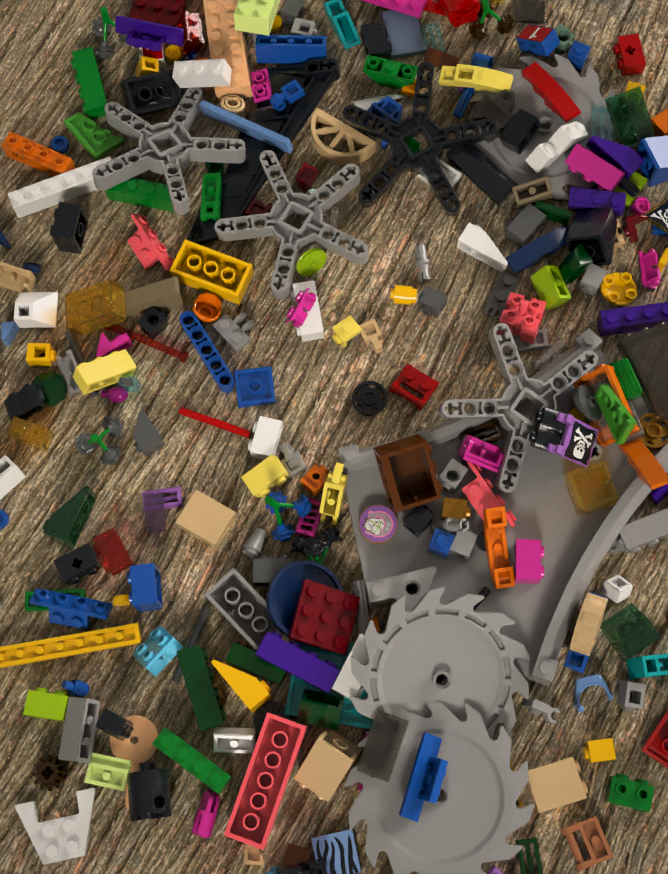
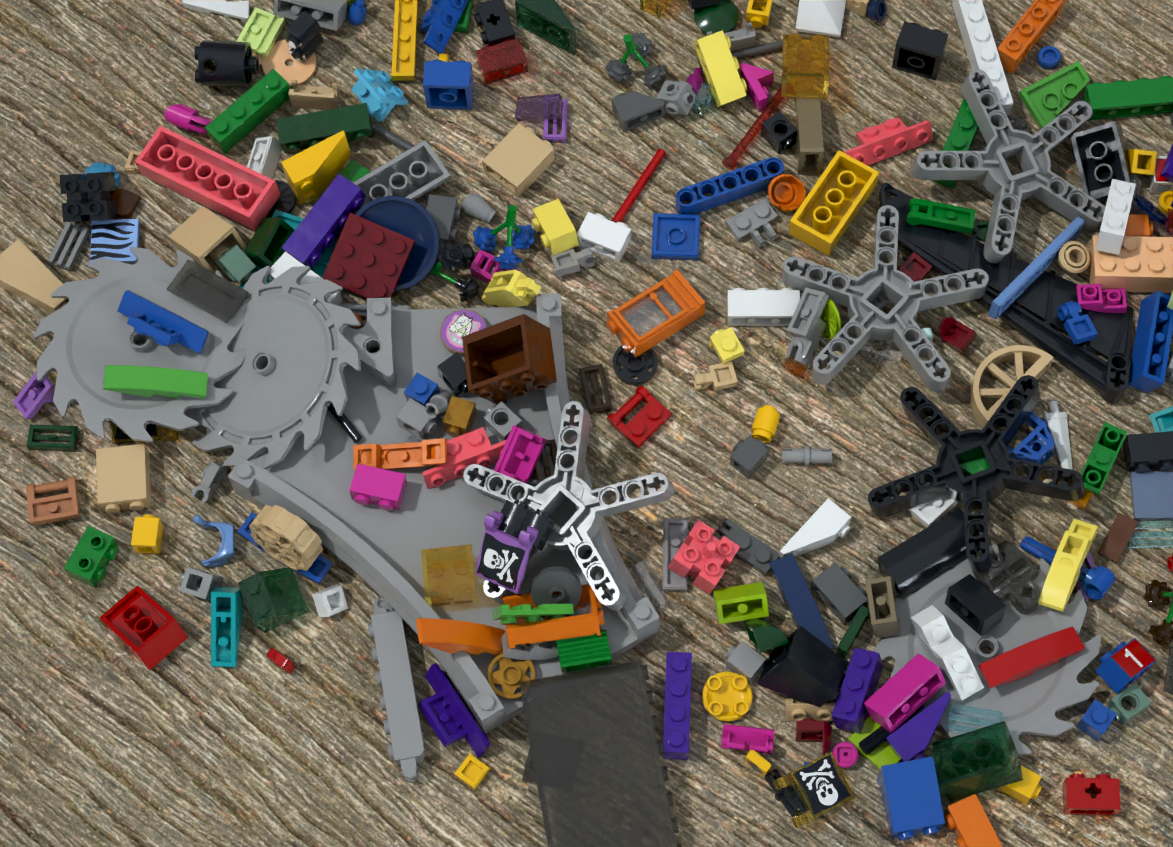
camera: 100 degrees right, 5 degrees down
dark pink hinge [285,288,316,328] -> none
orange brick [300,464,329,497] -> none
none -> bright green slope [103,365,208,399]
none -> sand green brick [215,245,256,283]
none -> tan hinge [288,80,340,110]
none -> dark brown tile [579,364,612,415]
none -> orange door [606,269,706,358]
none -> light grey brick [656,80,697,115]
none -> light grey plate [784,287,829,376]

